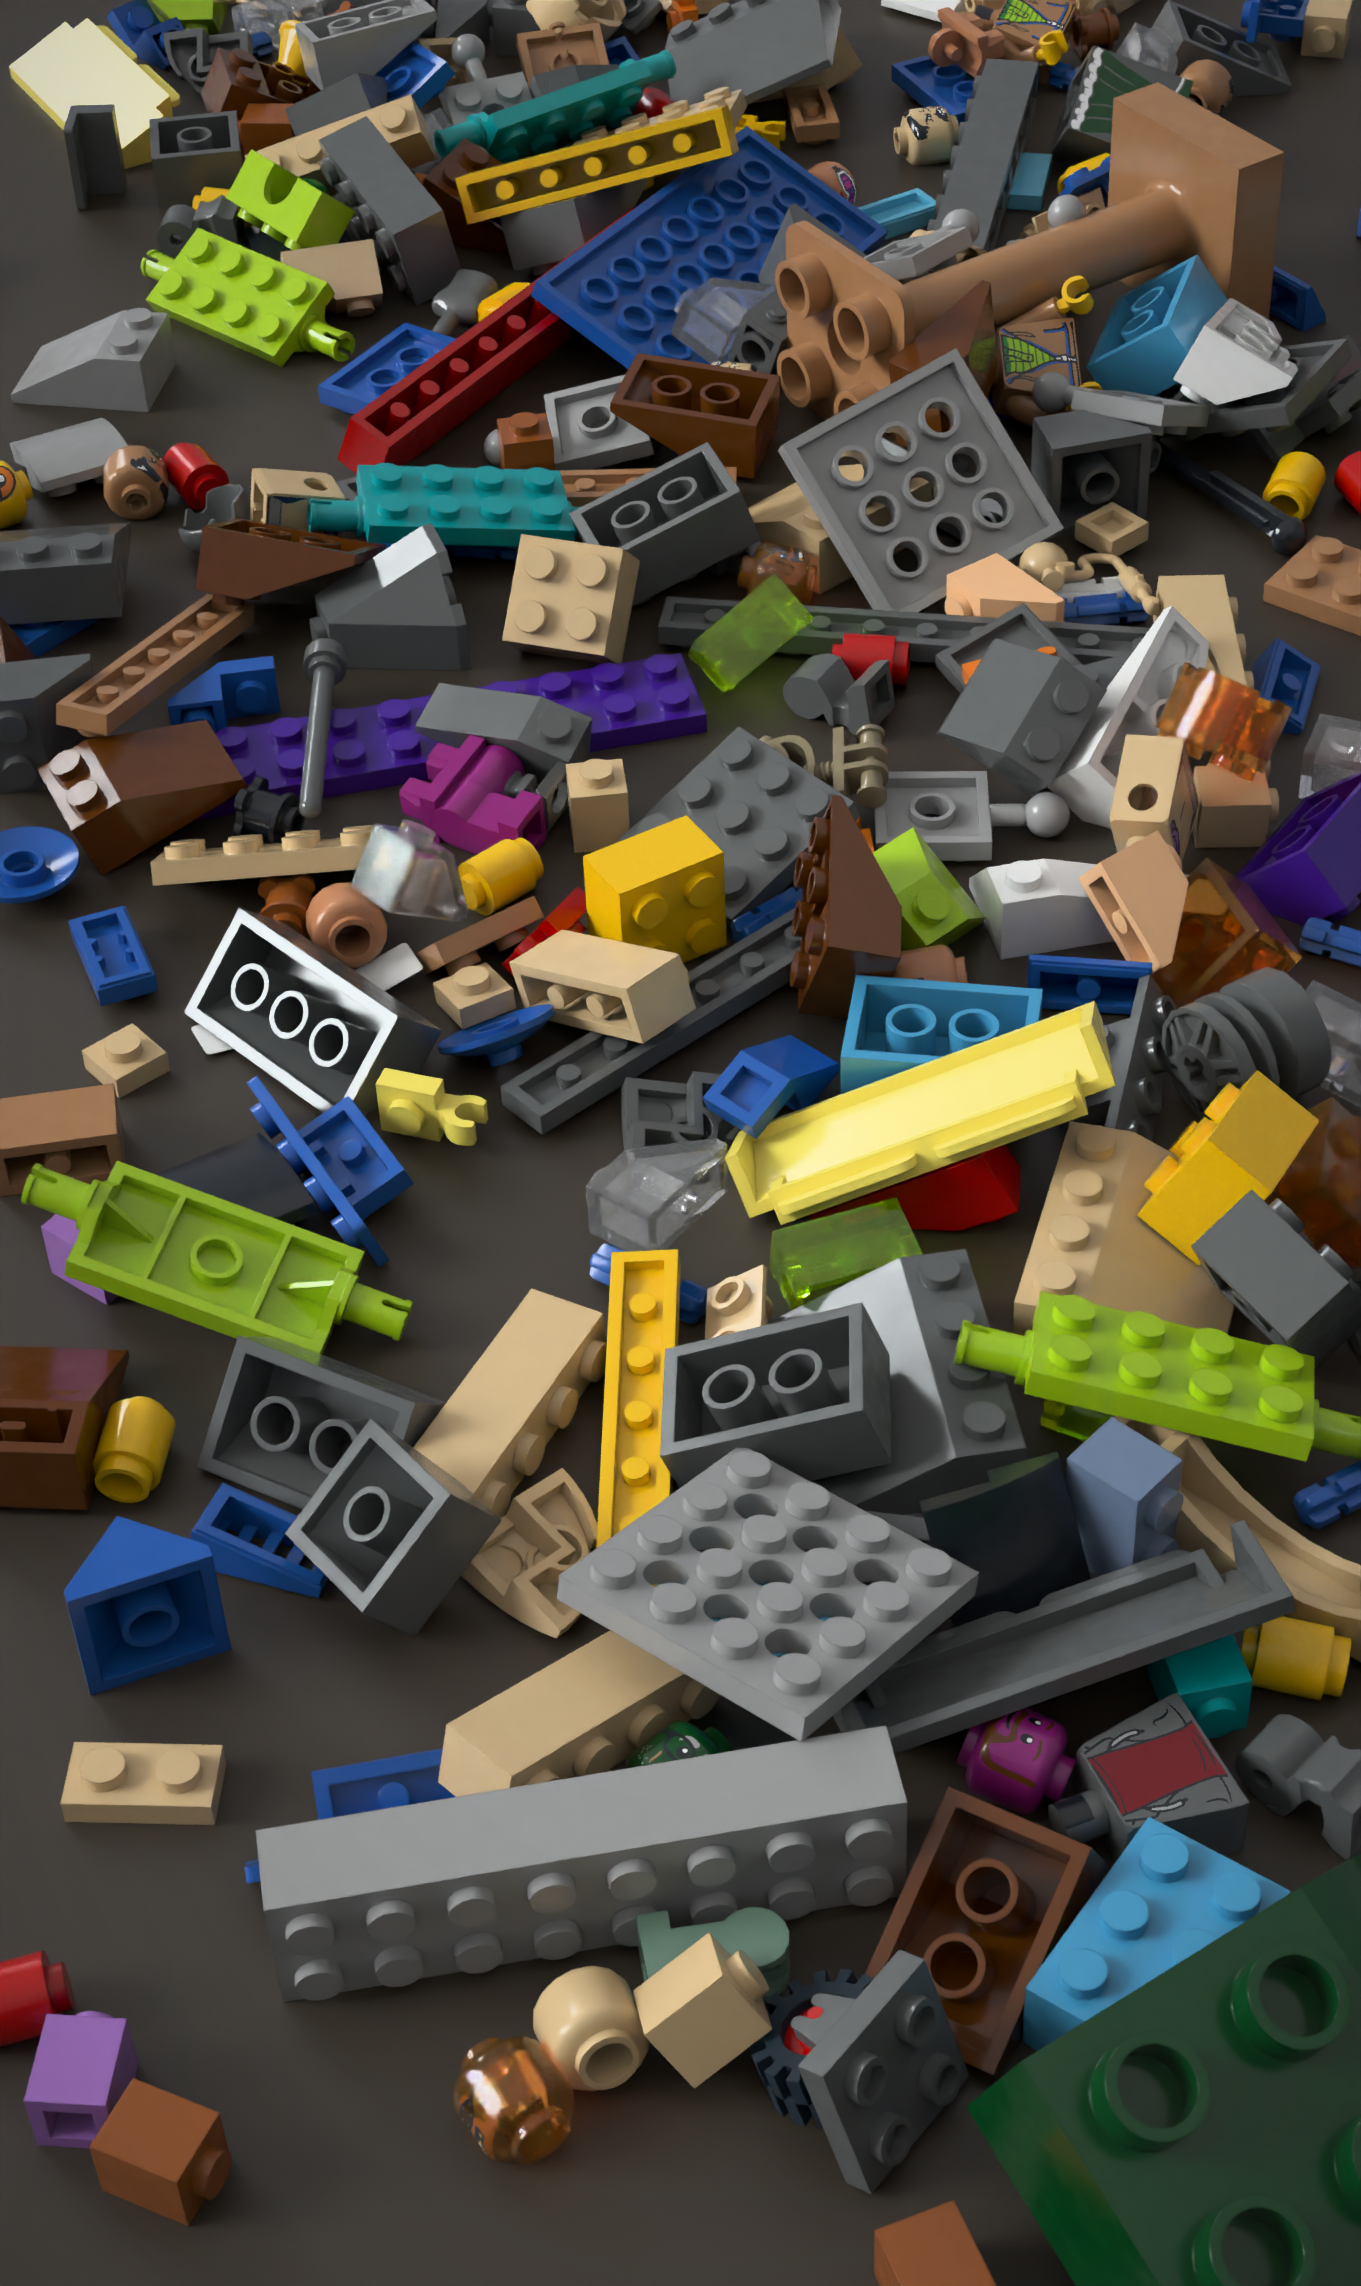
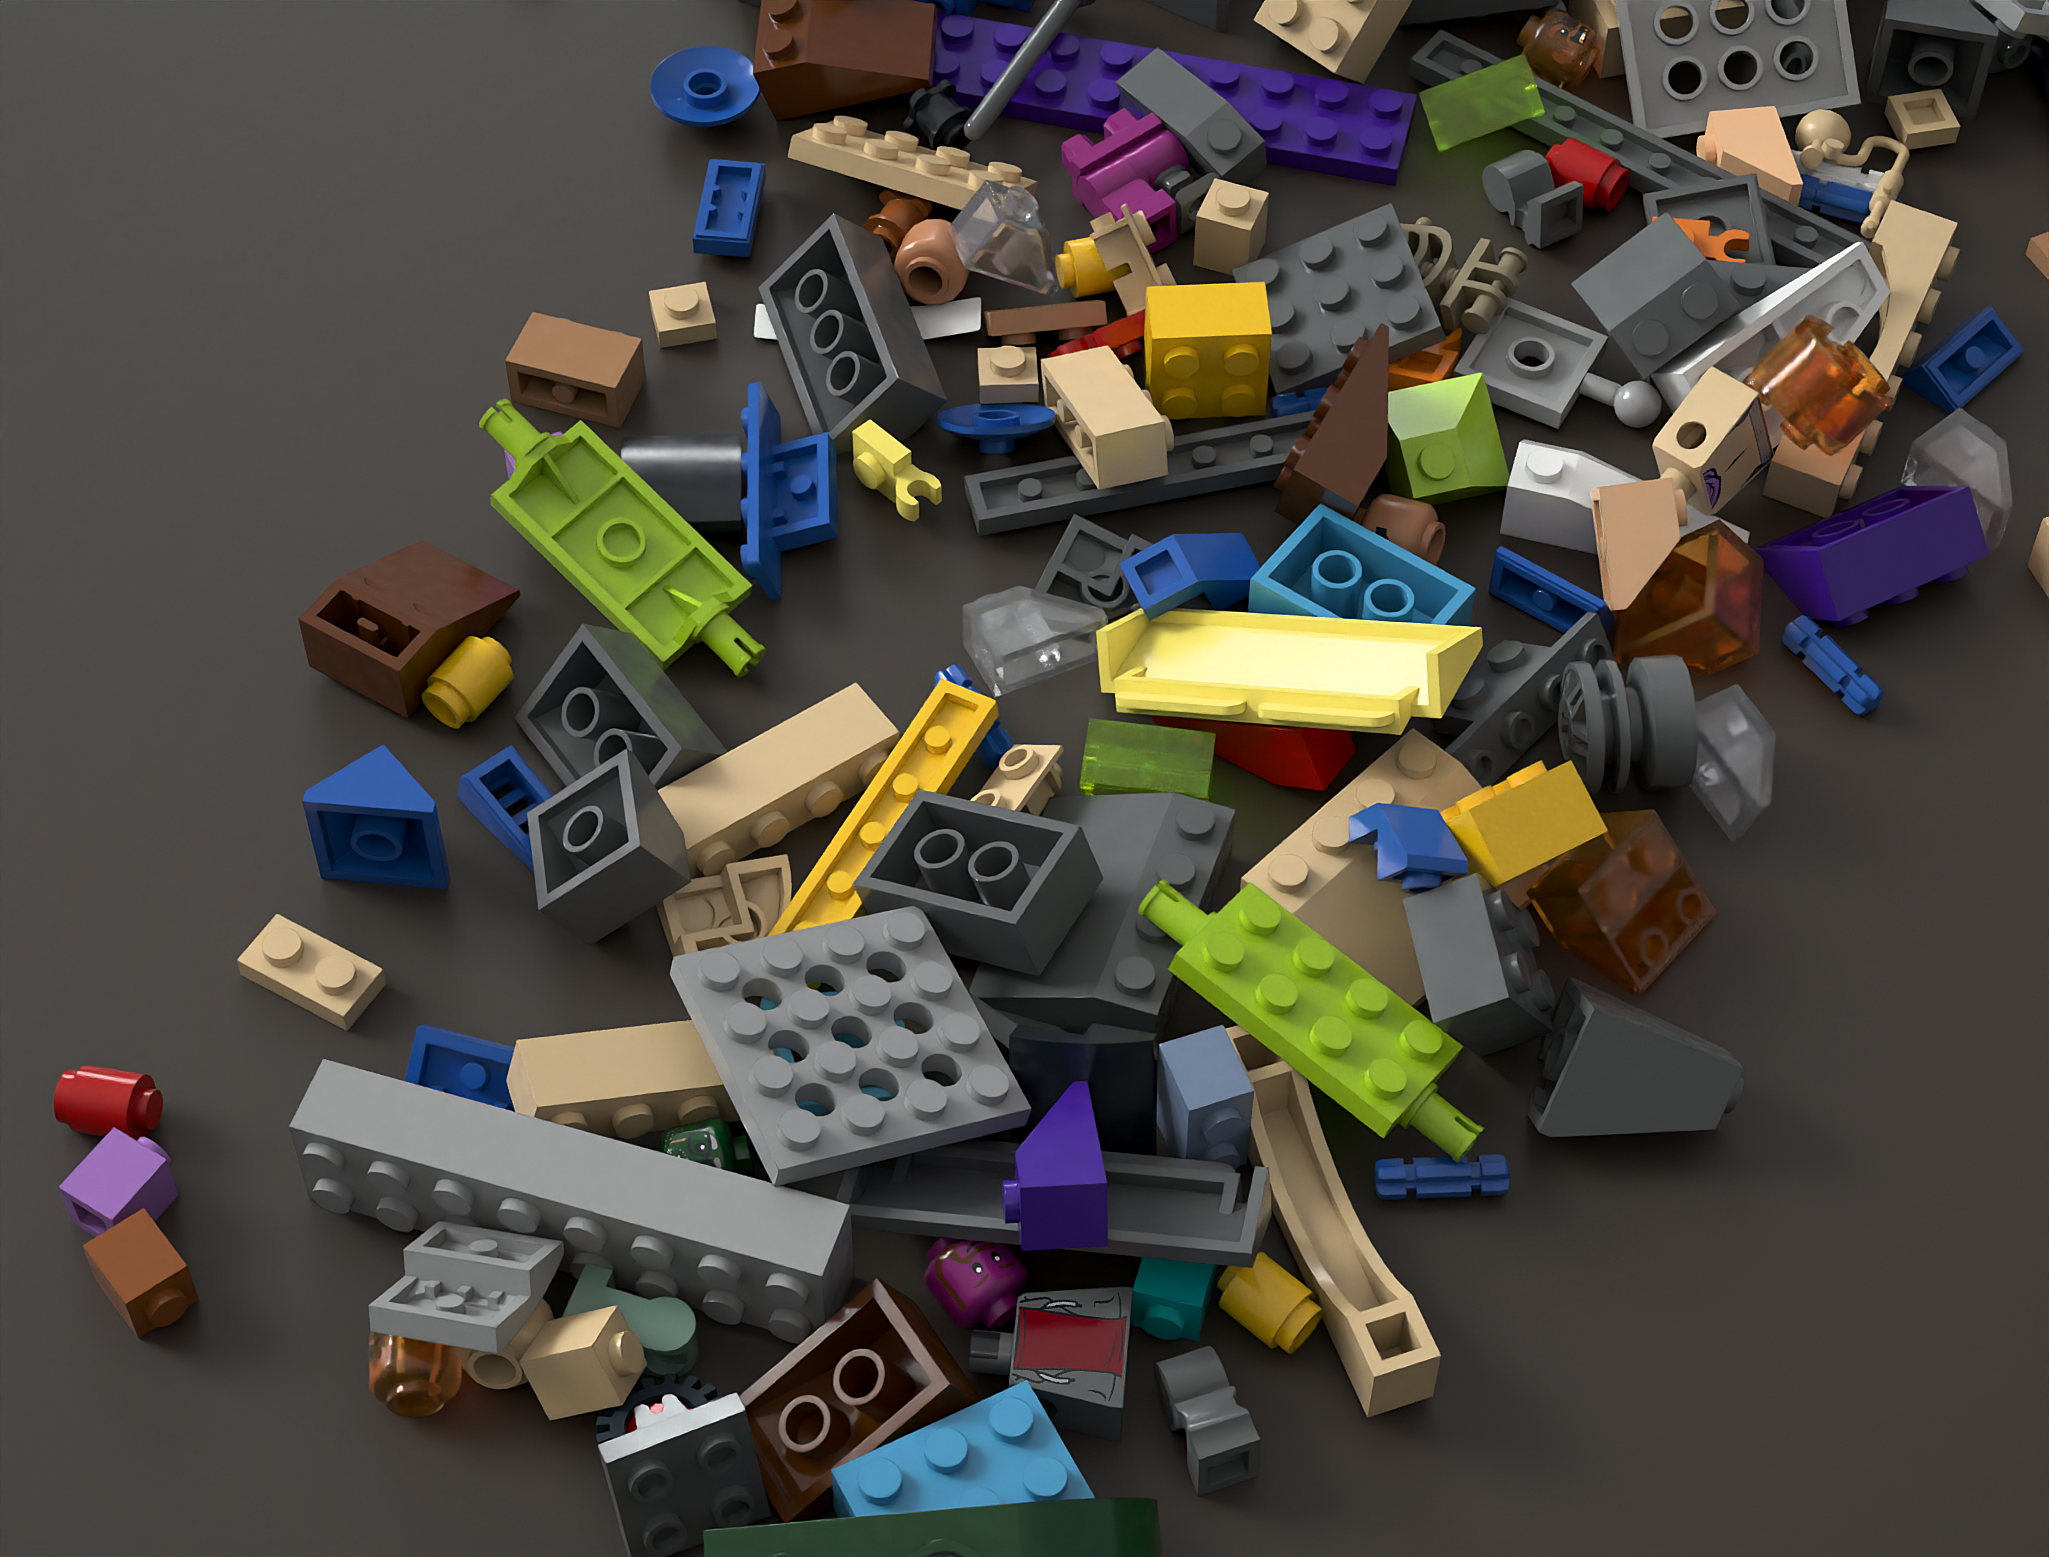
camera: 25 degrees right, 10 degrees up
none -> light grey slope [369,1221,564,1354]
none -> dark purple slope [1002,1081,1108,1251]
none -> tan hinge [1090,203,1177,316]
none -> blue slope [1349,803,1468,895]

